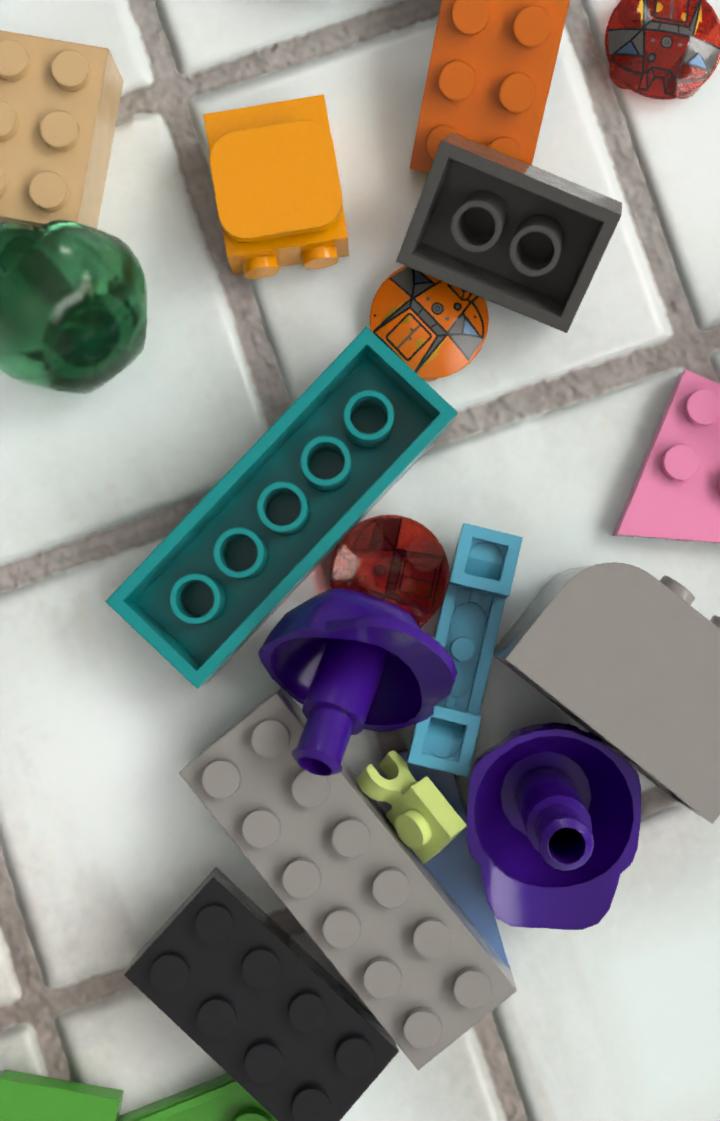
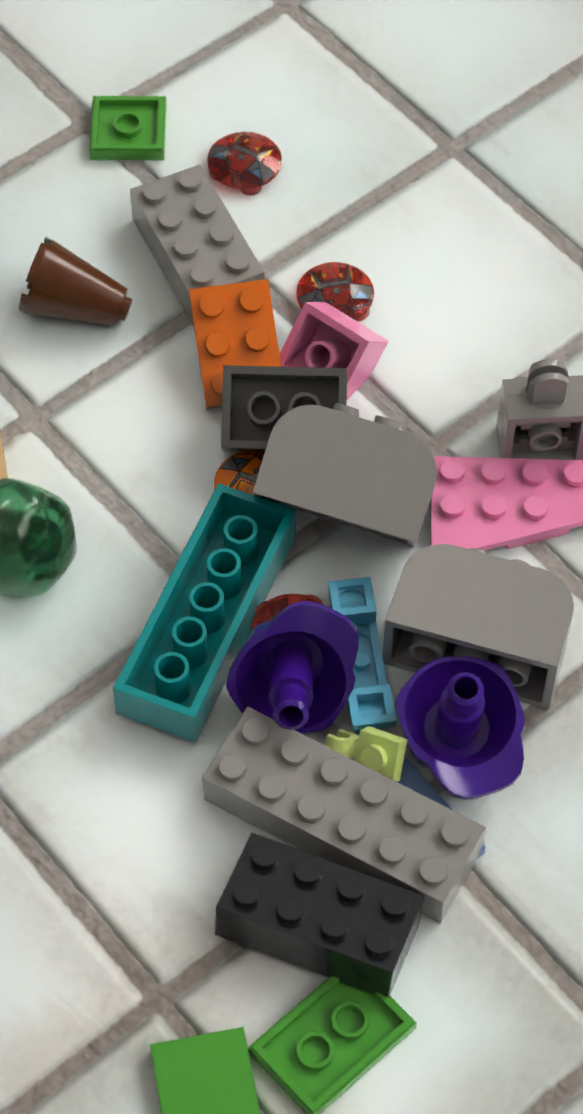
camera: 20 degrees left, 30 degrees down
light orange brick [203,94,349,279] -> none
none -> light grey brick [252,403,437,546]
none -> bright pink slope [279,302,388,400]

